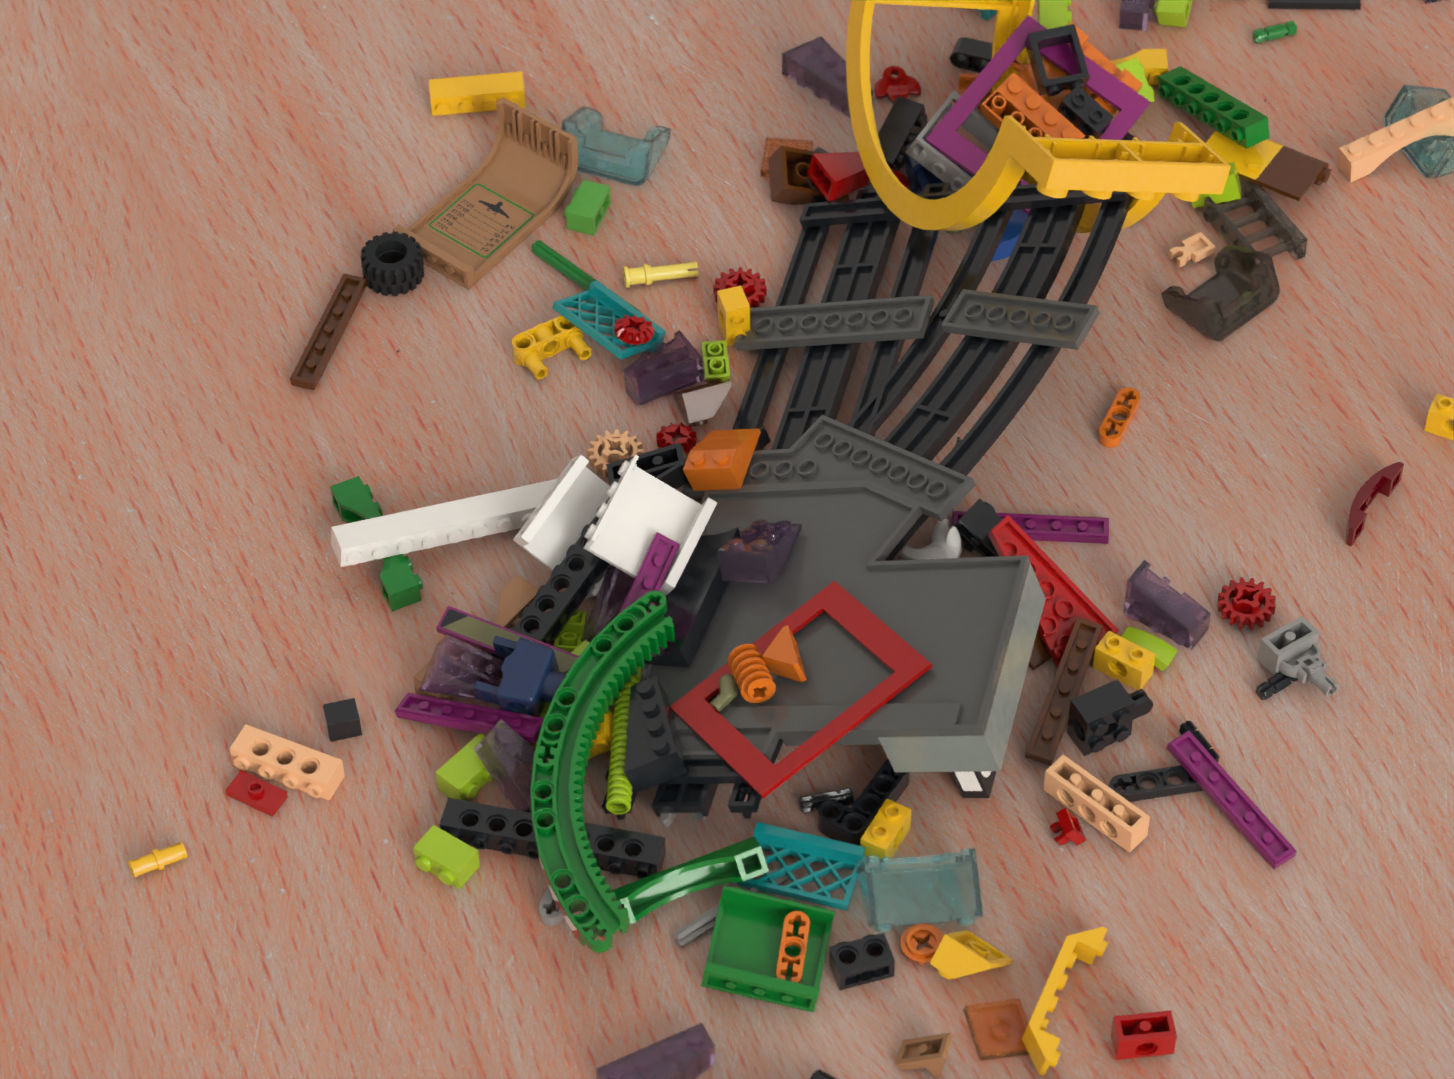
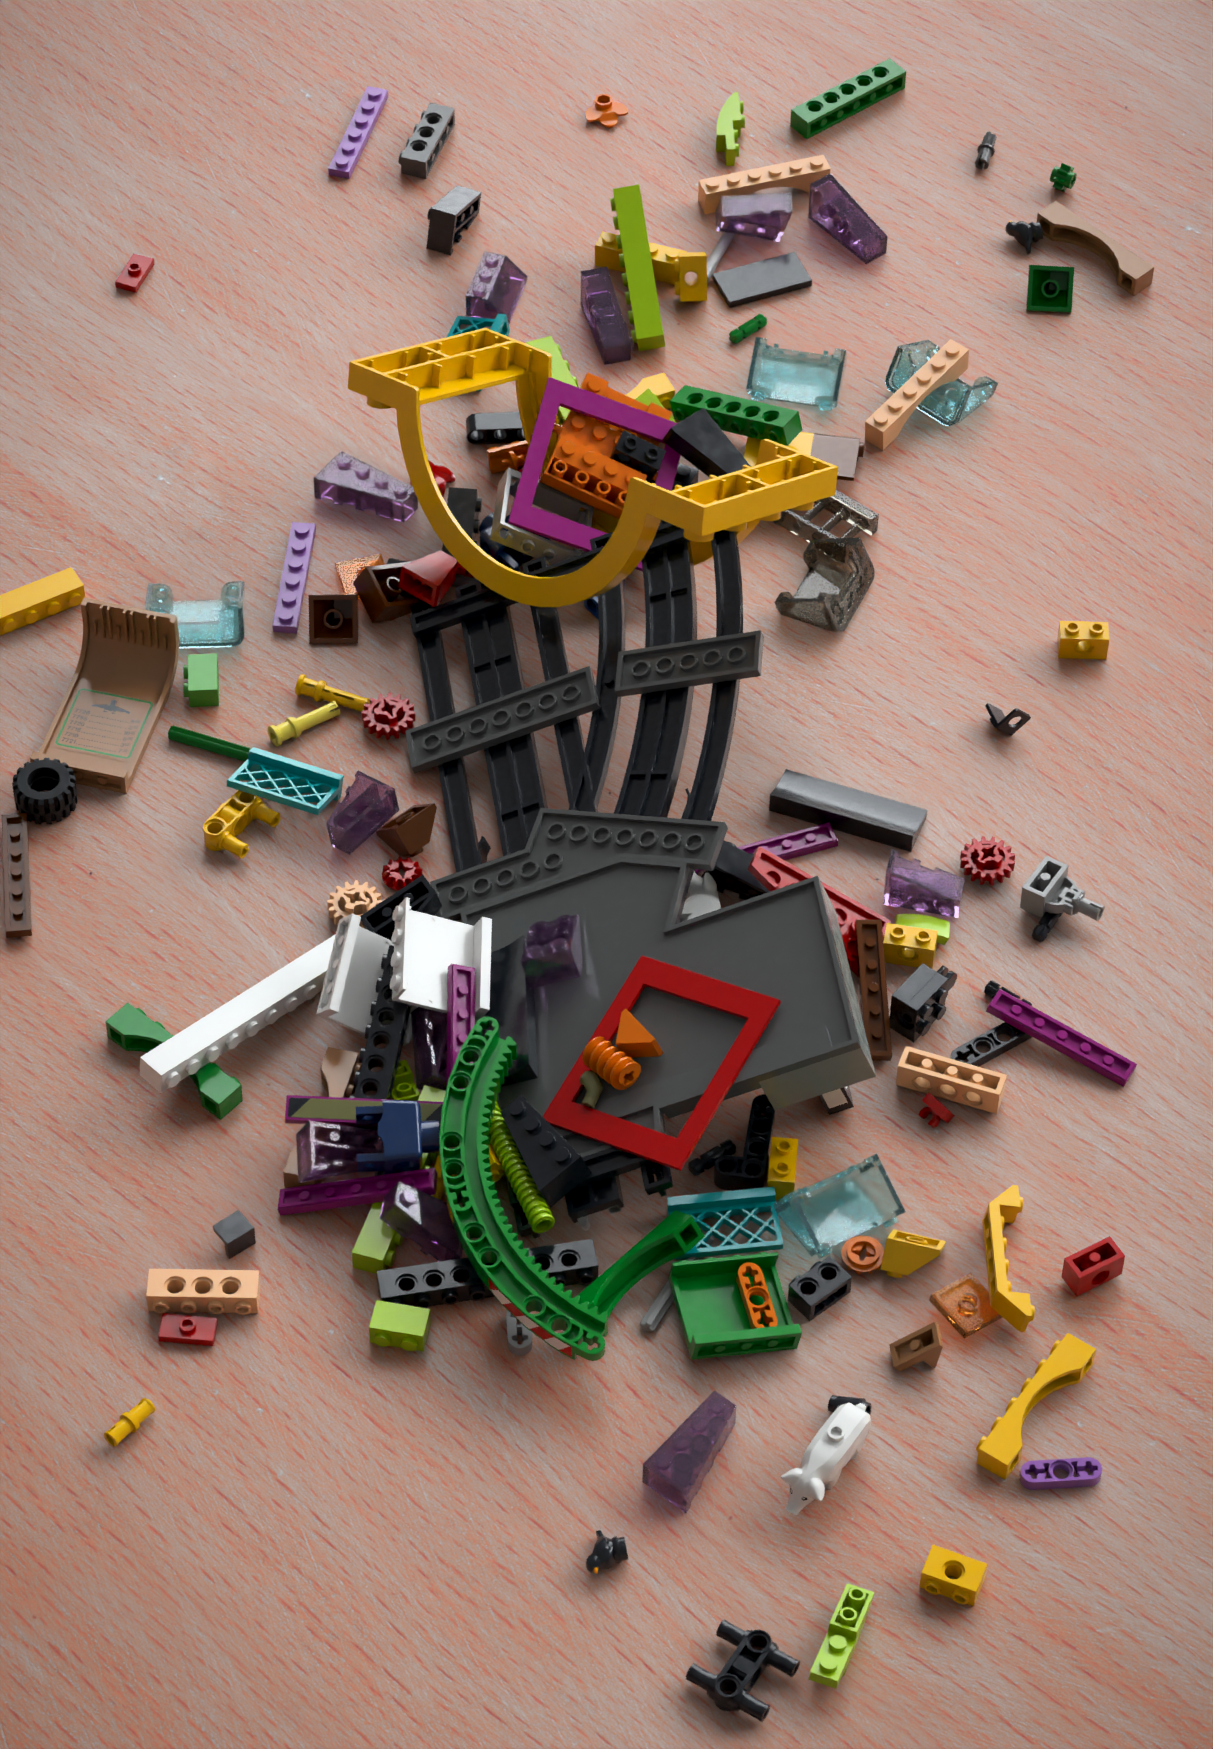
camera: 25 degrees left, 0 degrees up
red gear [614,314,654,345] -> none
orange slope [683,428,761,491] -> none
lime slope [701,340,730,381] -> none
yellow brick [717,286,750,346] -> none
black window [1025,24,1090,96] -> none
orange beam [1098,387,1140,448] -> none
light nougat plate [1168,232,1216,268] -> none
dark red slope [1346,462,1404,546] -> none
none -> medium lavender plate [272,522,316,634]
none -> yellow pin [295,674,370,712]
none -> reddish brown slope [309,594,358,644]
none -> black slope [662,408,751,477]
none -> clear light blue windscreen [746,337,847,411]
none -> arch [769,769,927,852]
none -> black bracket [985,703,1031,736]

